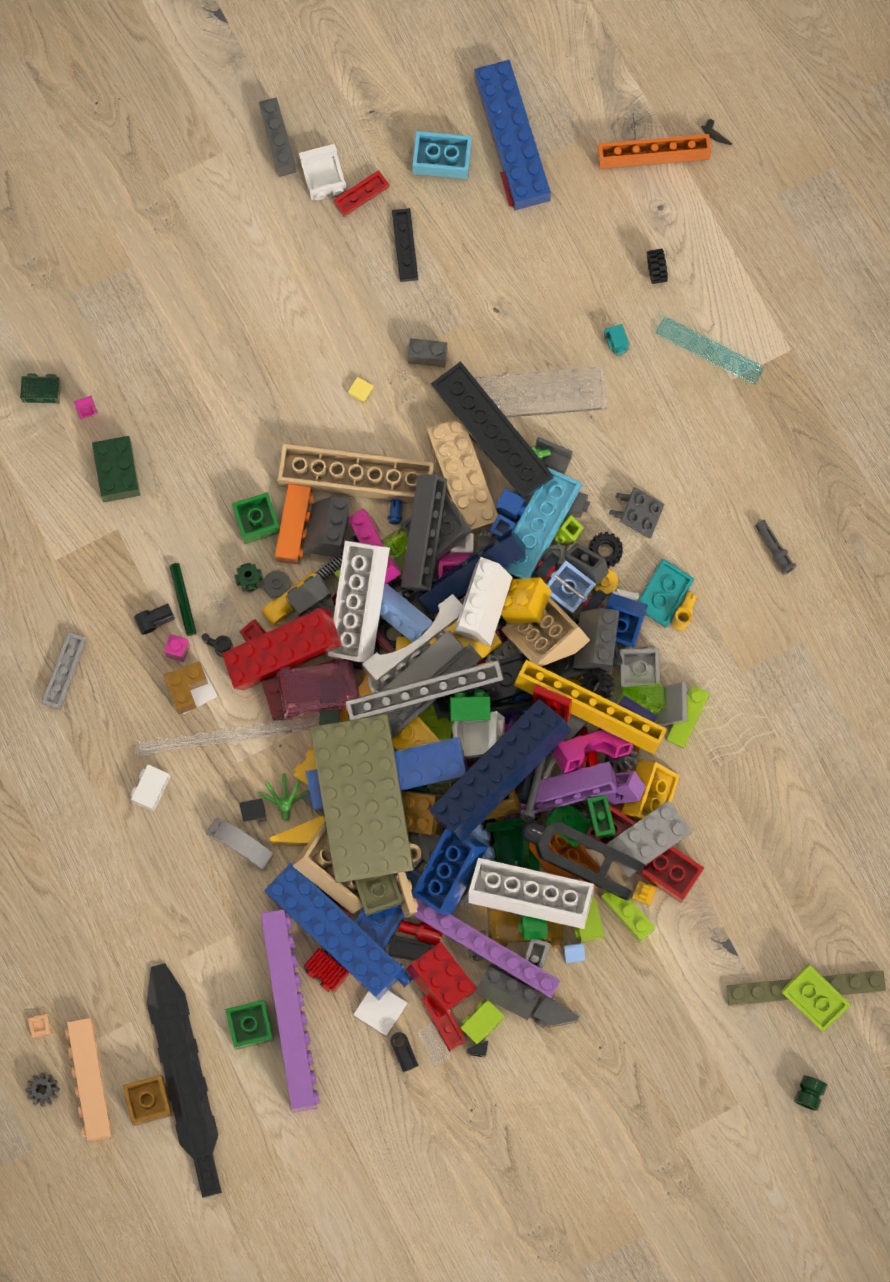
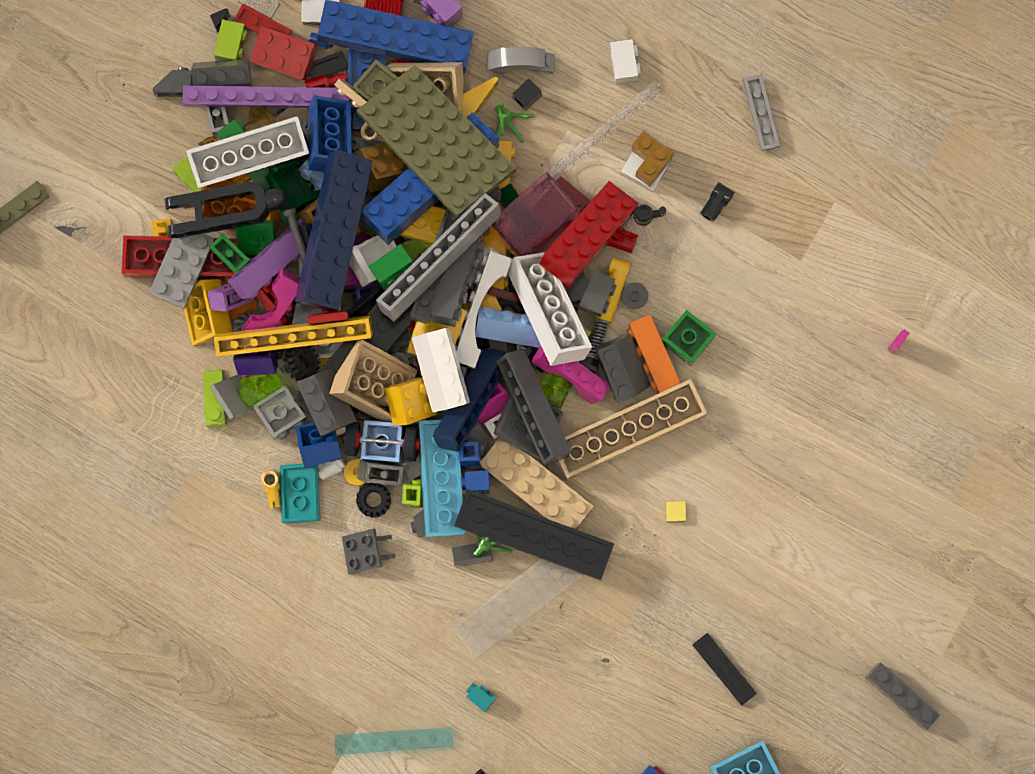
camera: 145 degrees right, 5 degrees up
clear green brick [20,373,61,404] -> none
dark green brick [92,436,141,502] -> none
dark pink brick [164,634,190,662] -> none
dark green axle [170,563,197,636] -> none
dark green brick [234,563,263,592] -> none
white panel [299,144,347,200] -> none
red plate [333,170,389,217] -> none
blue pin [387,499,402,525] -> none
dark grey brick [408,338,448,367] -> none
light blue slope [564,943,585,963] -> none
lime brick [601,892,655,943] -> none
dark grey pin [755,520,797,575] -> none

